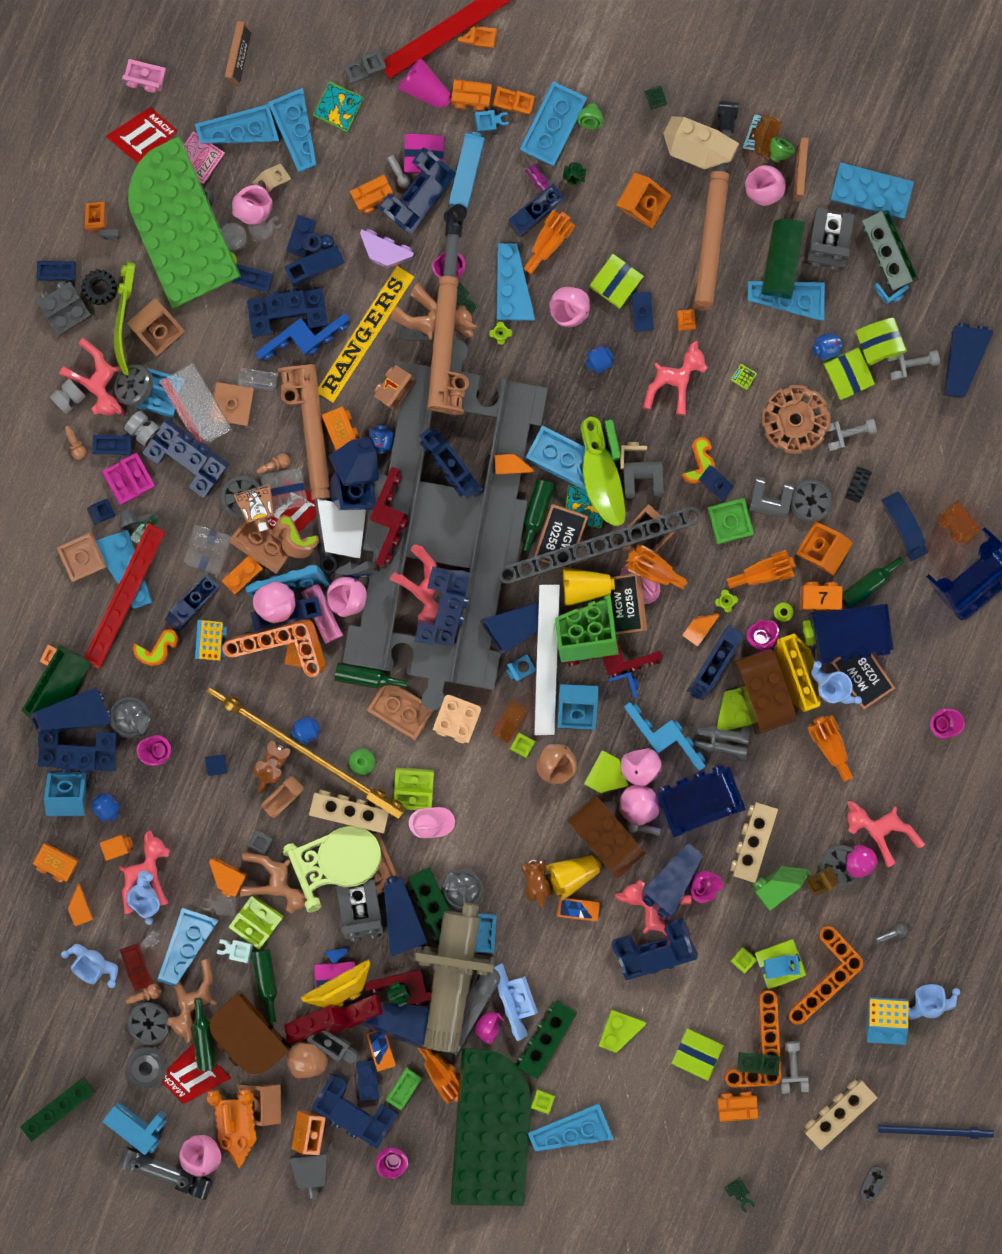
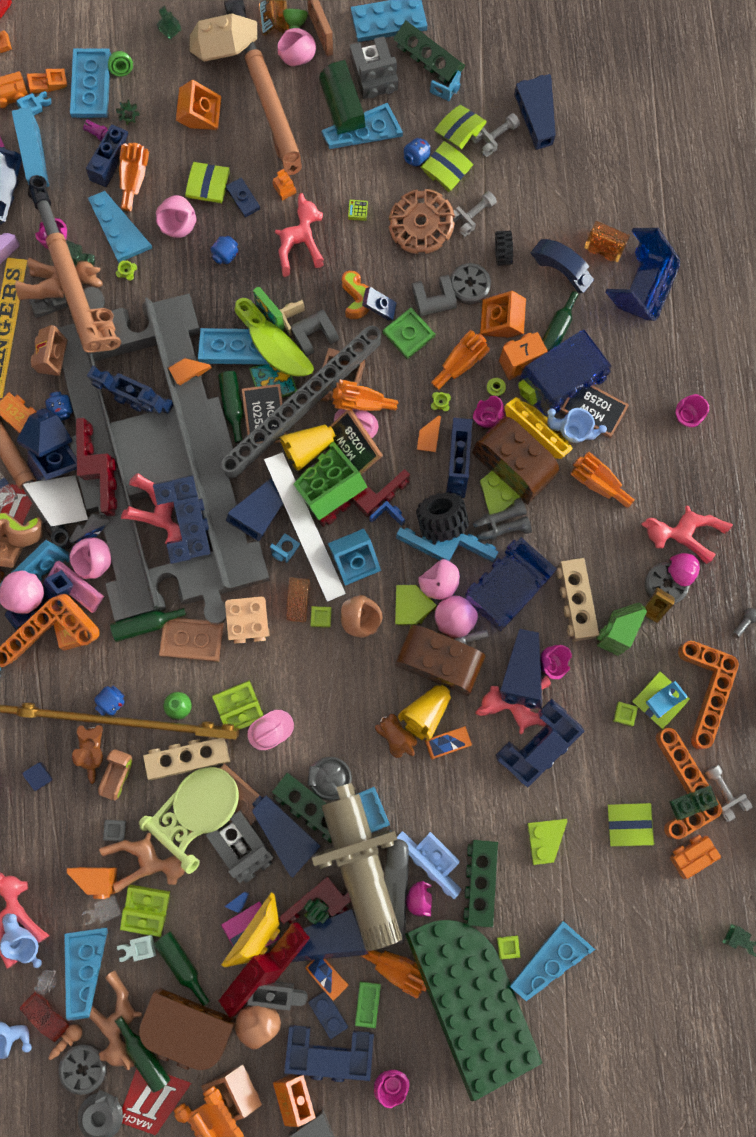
camera: 30 degrees left, 10 degrees down
none -> black tyre [416,492,469,542]

